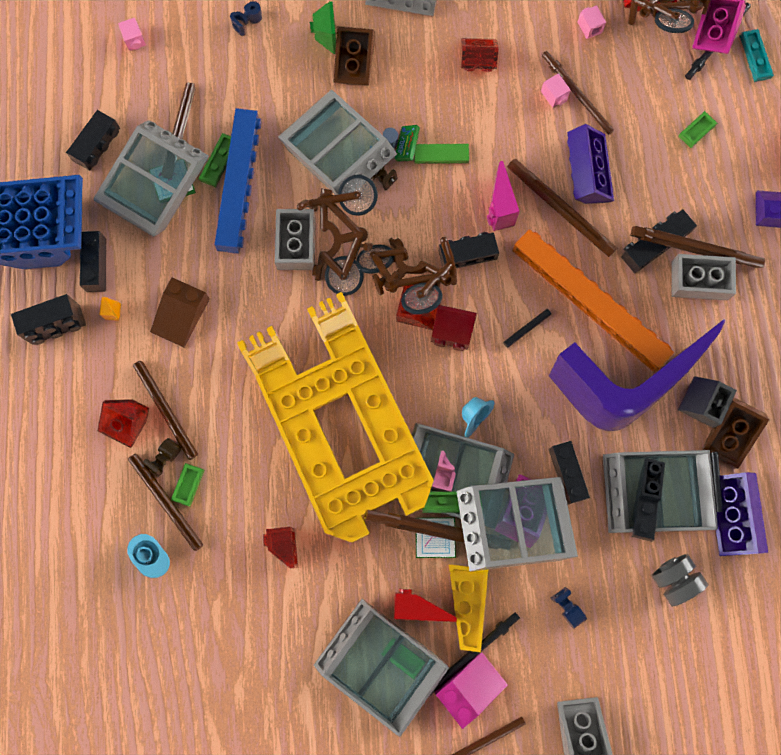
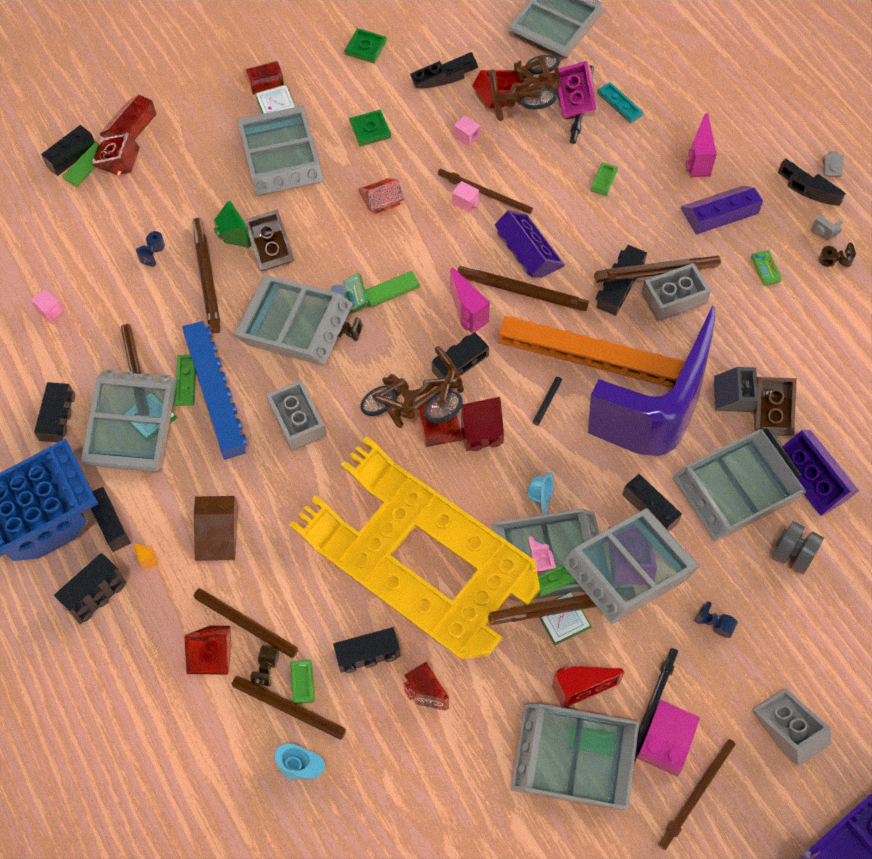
camera: 25 degrees left, 15 degrees down
piece [297,175,378,296] -> none
yellow wing [449,564,489,652] -> none
black slope [632,458,665,542] -> none
none -> reddish brown piece [193,218,220,334]
none -> black brick [333,627,401,673]

